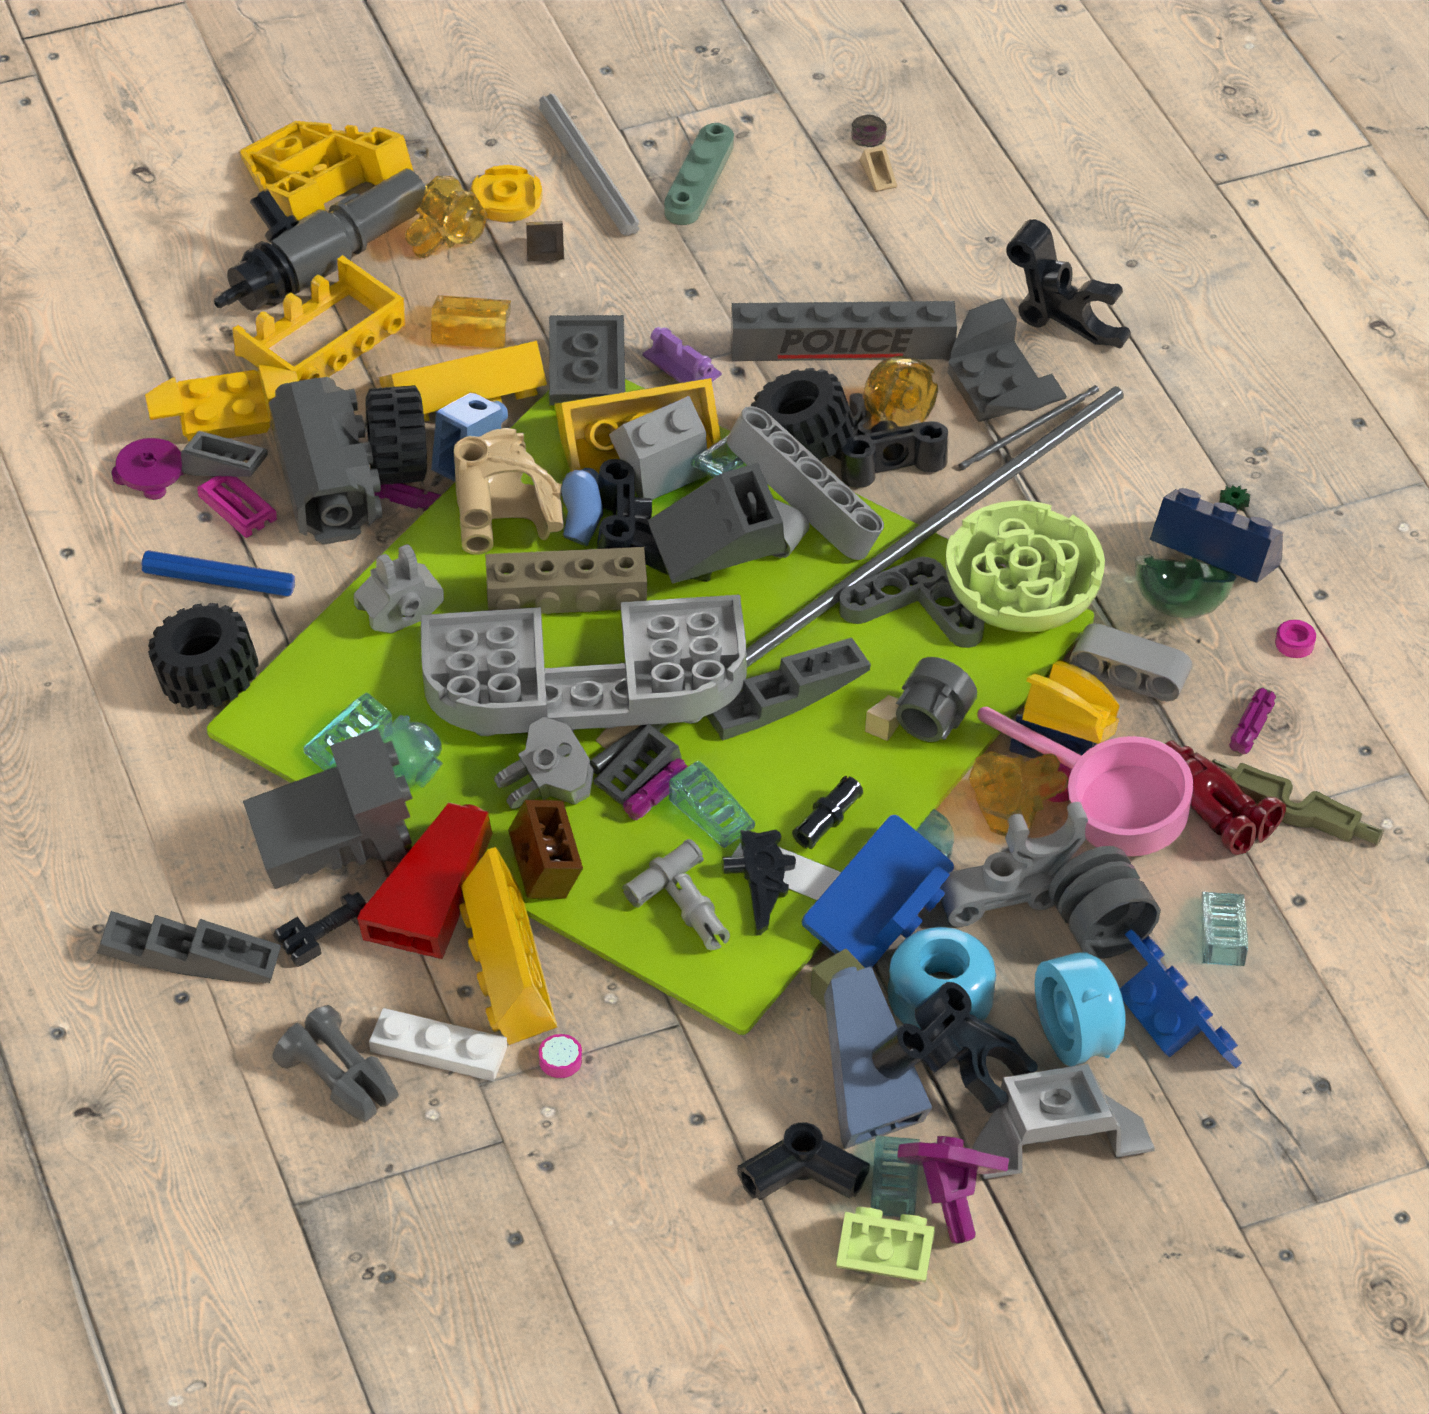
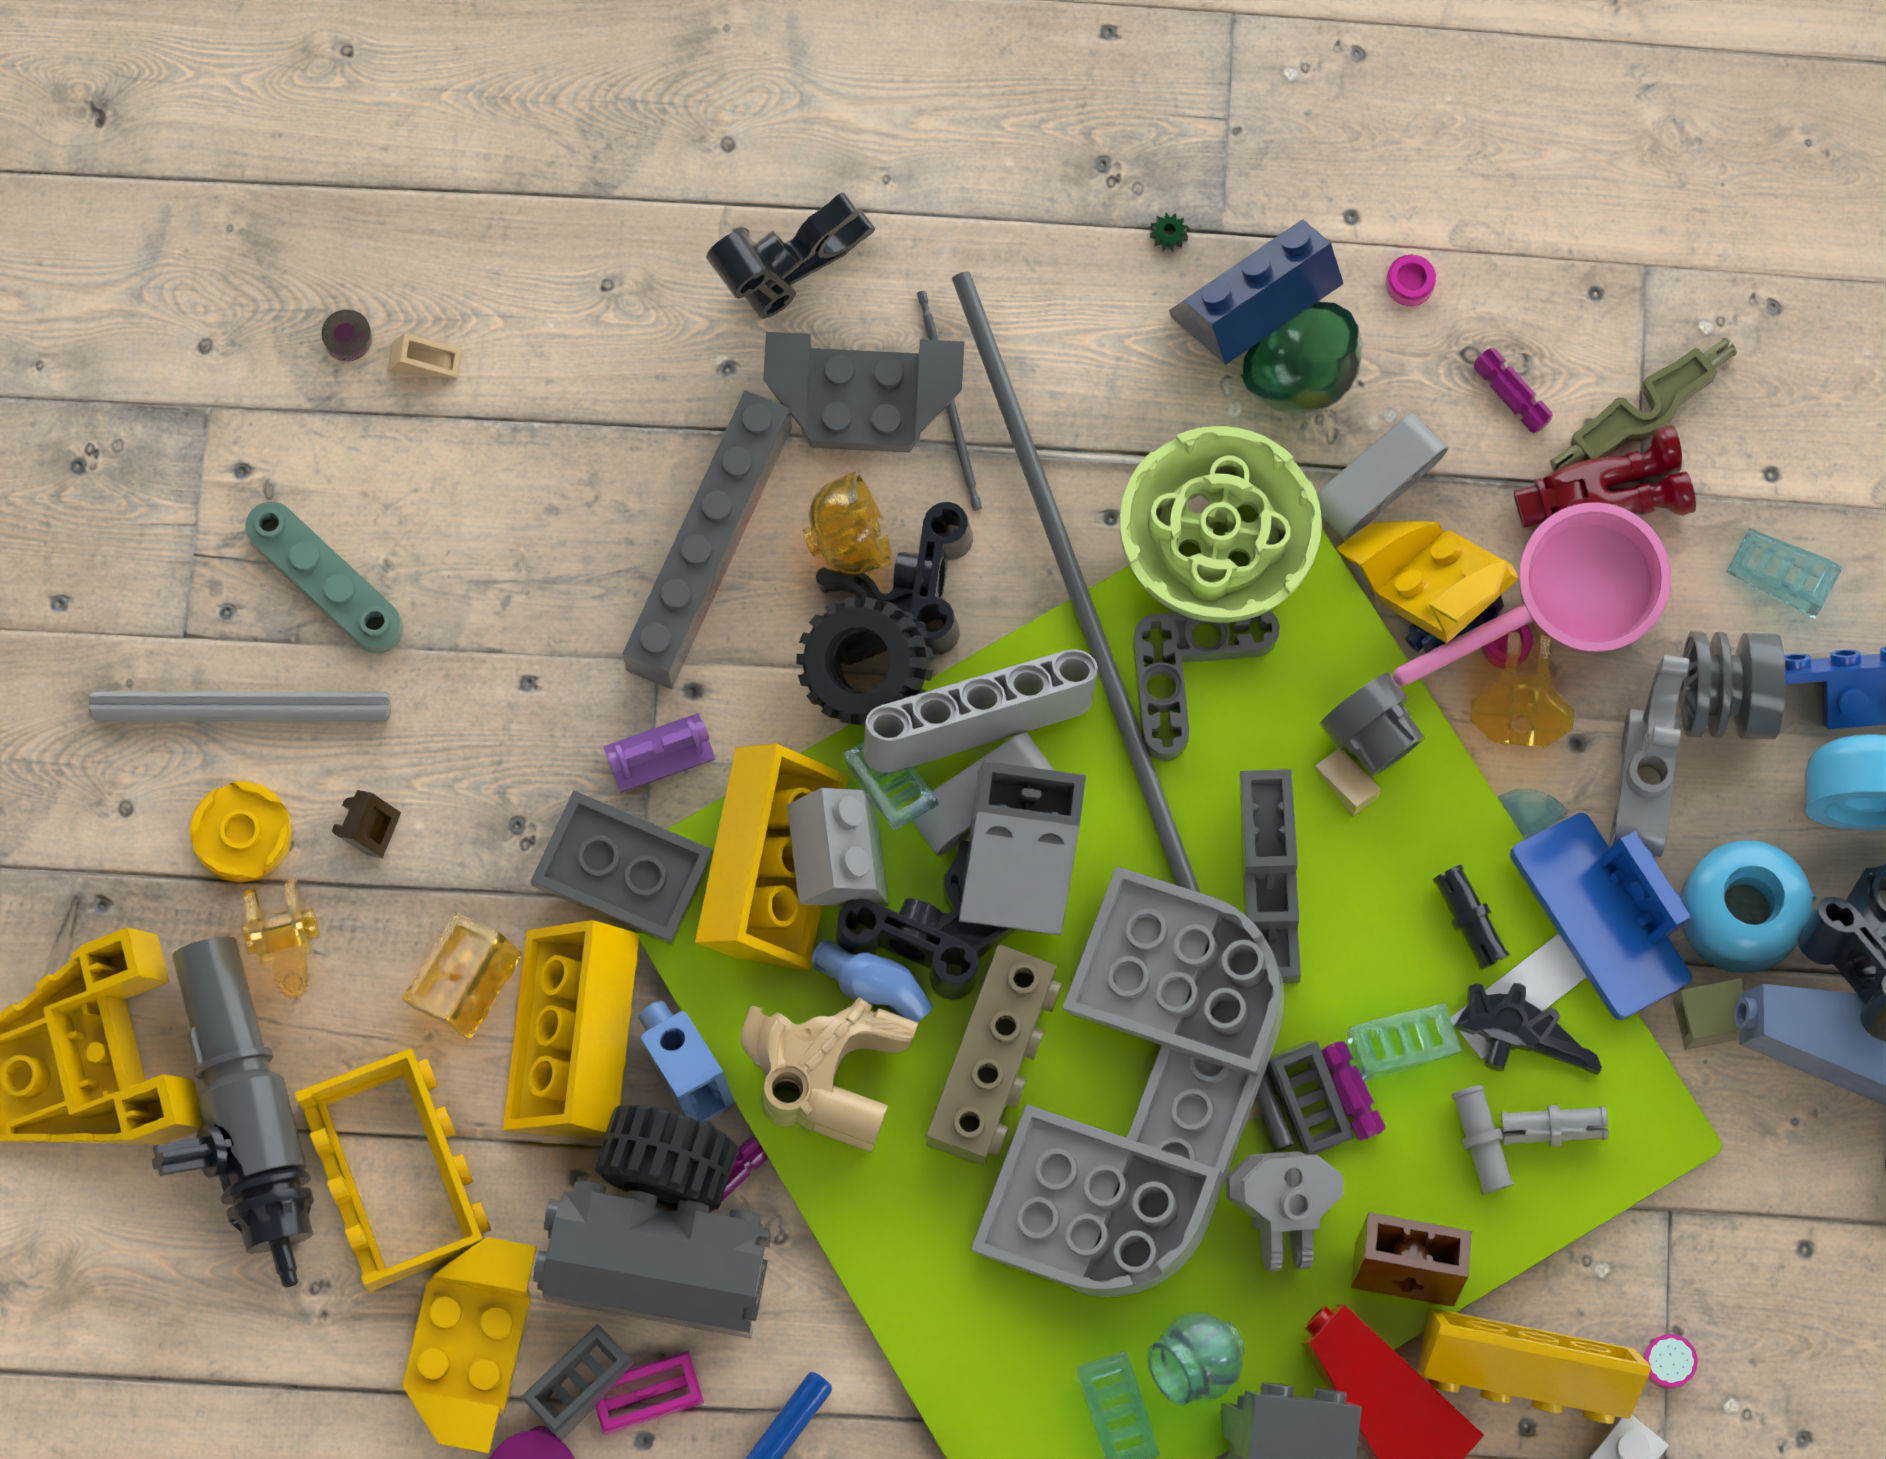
camera: 65 degrees left, 25 degrees up
light grey hinge [354,544,444,633] -> none

